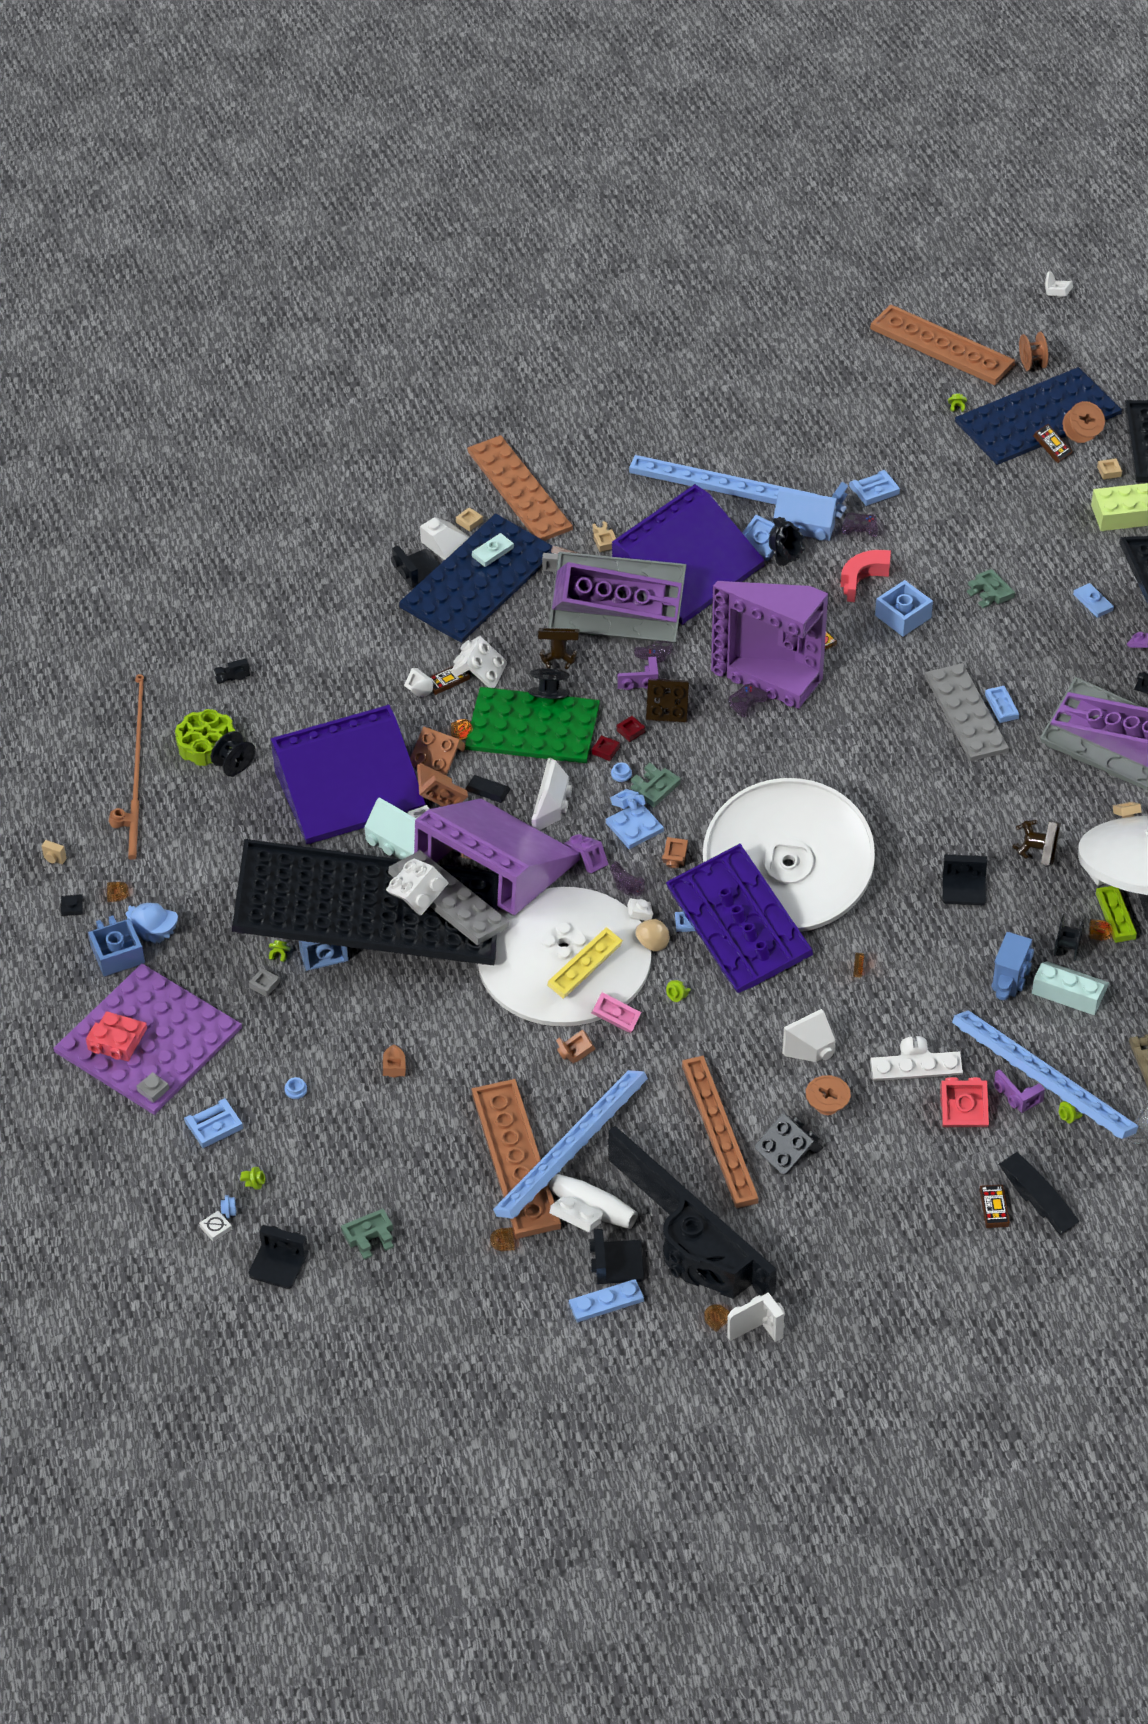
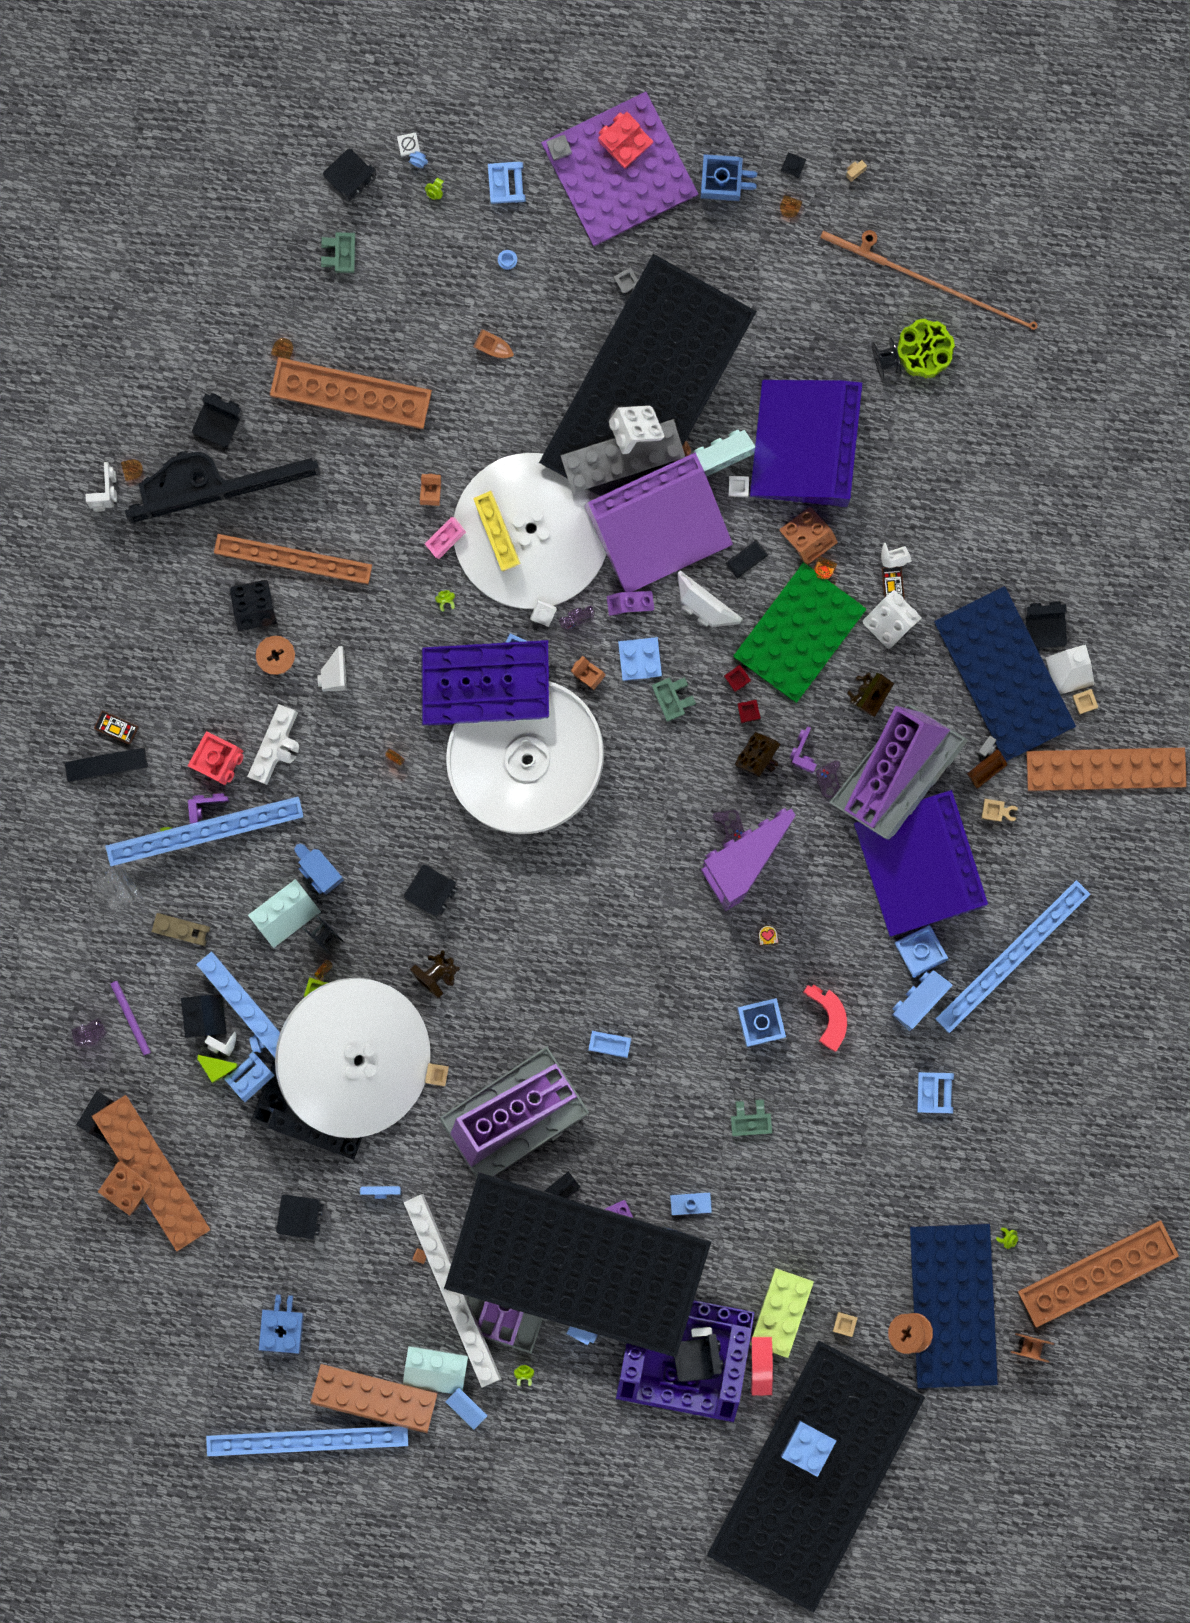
camera: 115 degrees right, 35 degrees up
light blue hair [126,903,178,944] -> none
black plate [214,658,250,684] -> none
nougat bracket [417,763,468,807] -> none
light aqua plate [472,533,514,567] -> none
light blue plate [493,1070,648,1219] -> none
black piece [528,668,570,699] -> none
white plate [549,1174,638,1232] -> none
light blue plate [569,1279,644,1322] -> none
light blue plate [610,789,646,809] -> none
light blue plate [611,763,632,782] -> none
tan piece [636,919,670,951] -> none
black hair [768,517,805,566] -> none
medium blue plate [832,482,848,519] -> none
clear purple piece [842,513,878,537] -> none
light grey plate [925,663,1009,761] -> none
tile [1033,424,1073,463] -> none
white plate [1045,271,1073,297] -> none

